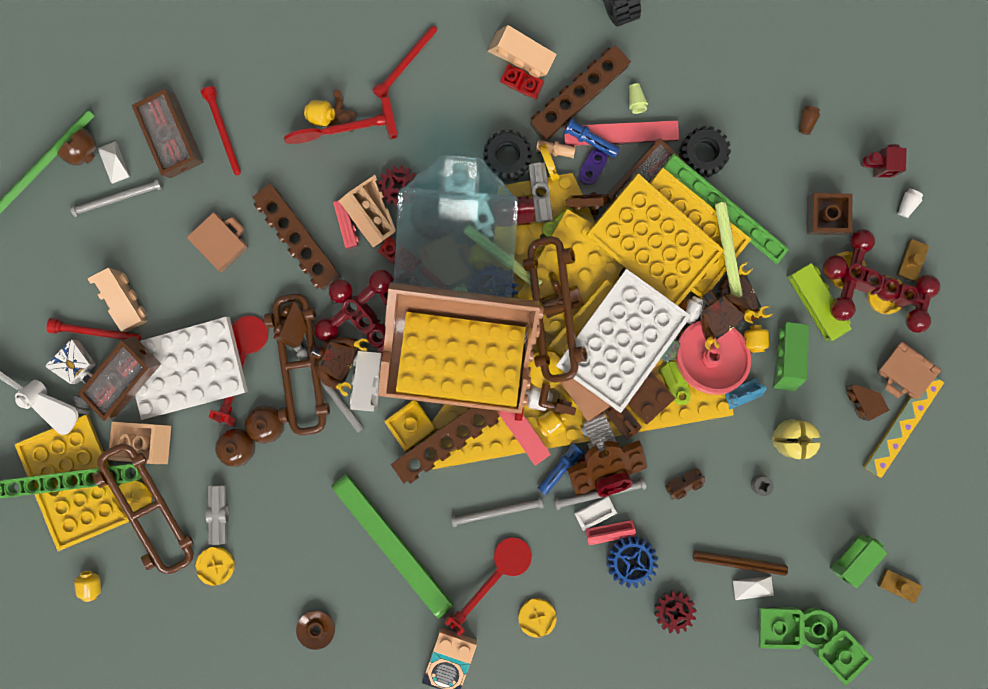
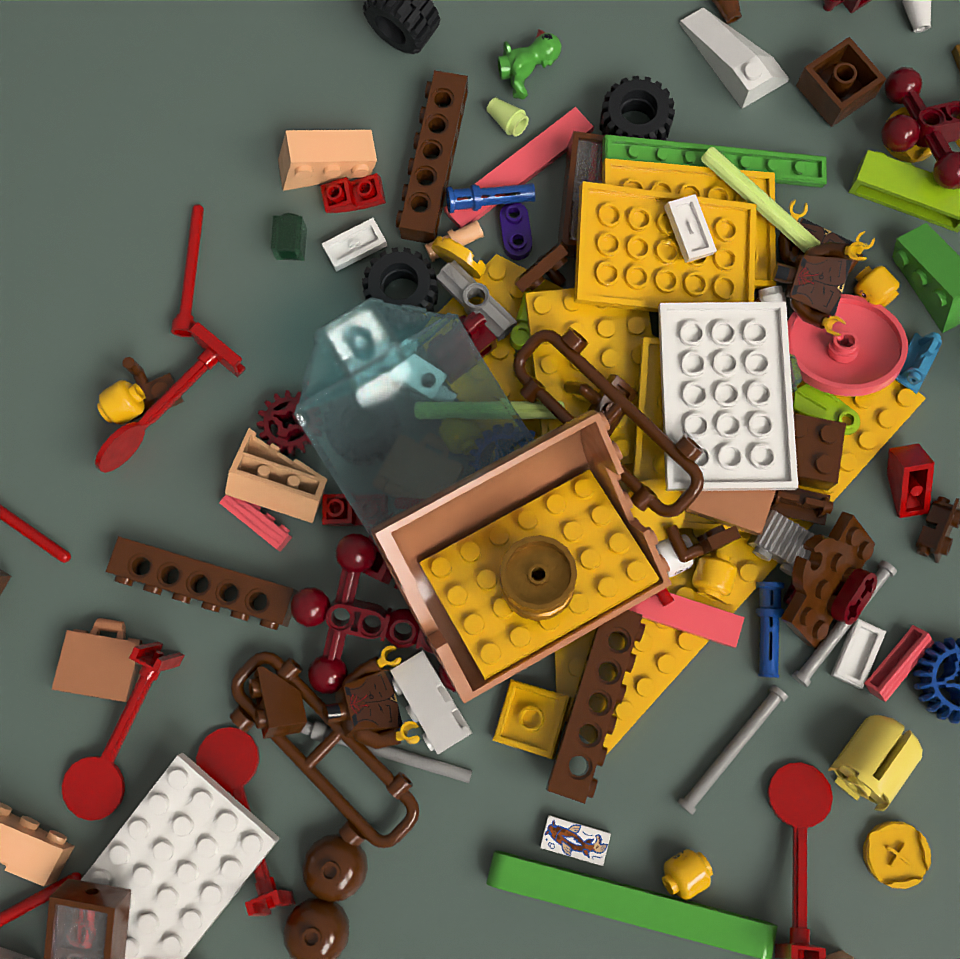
camera: 30 degrees left, 10 degrees down
none -> red piece [62,641,185,821]
none -> clear green brick [271,213,307,261]
none -> white plate [322,218,387,272]
none -> bright green animal [497,29,561,100]
none -> pearl gold wheel [500,535,577,621]
none -> tile [540,815,611,866]
none -> yellow head [662,849,713,900]
none -> white plate [664,194,717,263]
none -> white wedge [679,7,789,109]
none -> light yellow cylinder [828,715,923,811]
none -> red slope [887,443,935,518]

